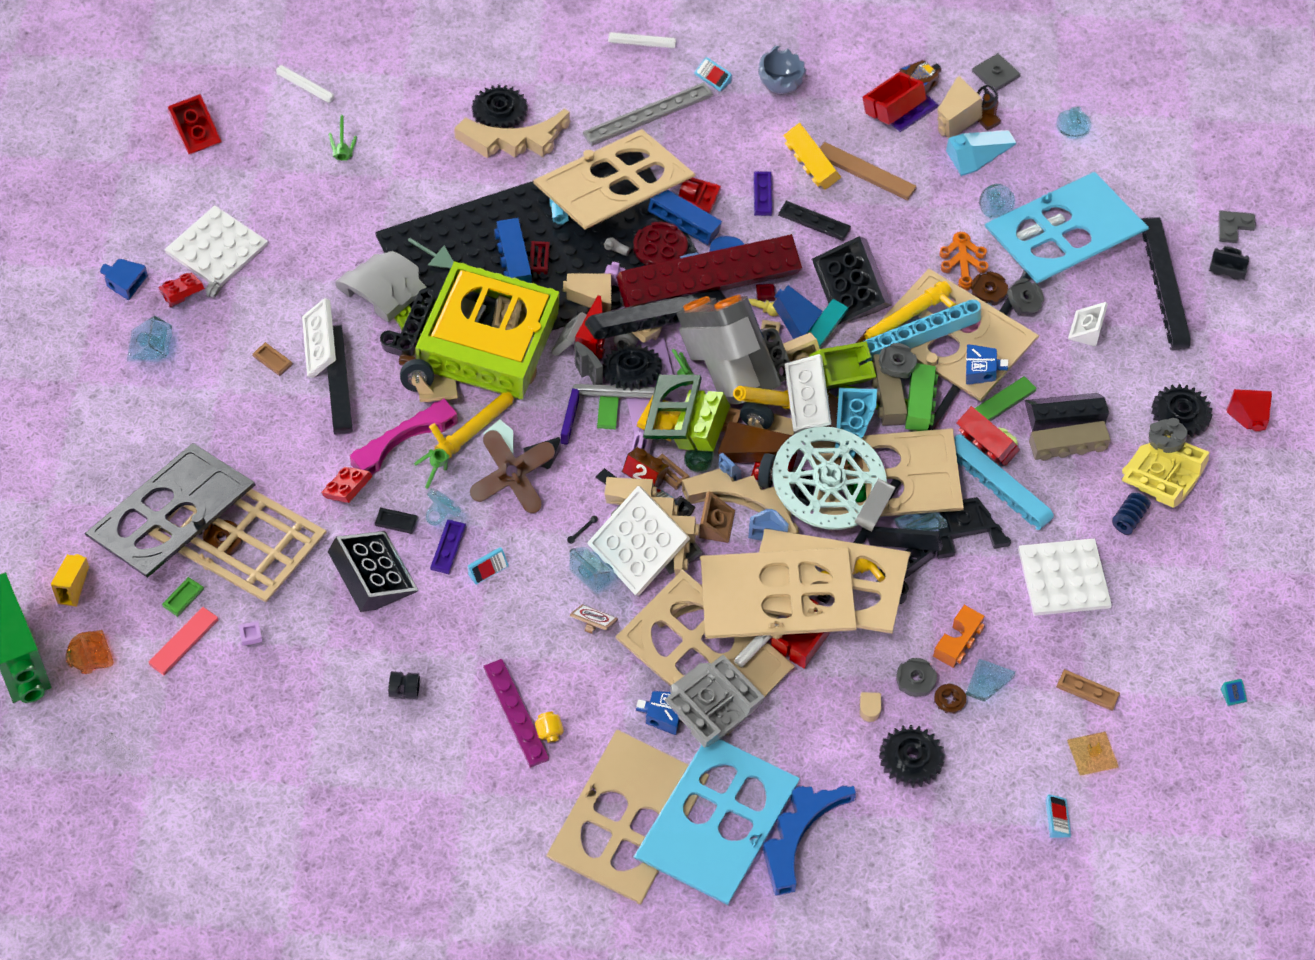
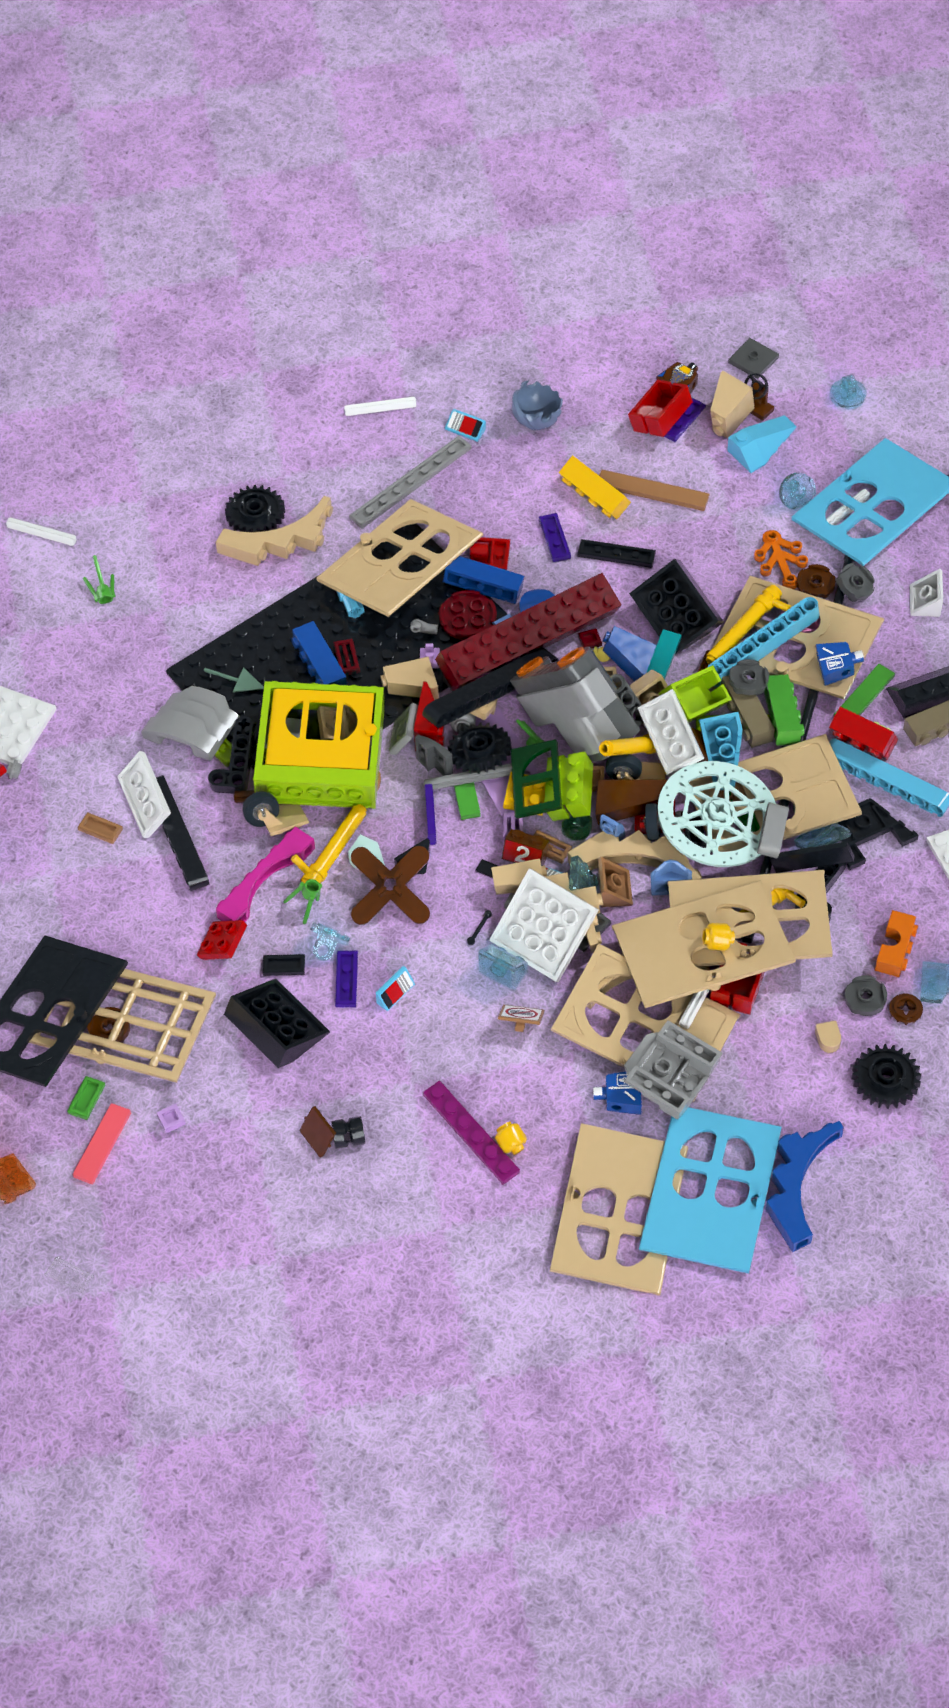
camera: 10 degrees left, 0 degrees up
none -> reddish brown piece [299,1106,336,1158]
none -> clear light blue wing [569,855,598,891]
none -> yellow head [702,923,735,950]

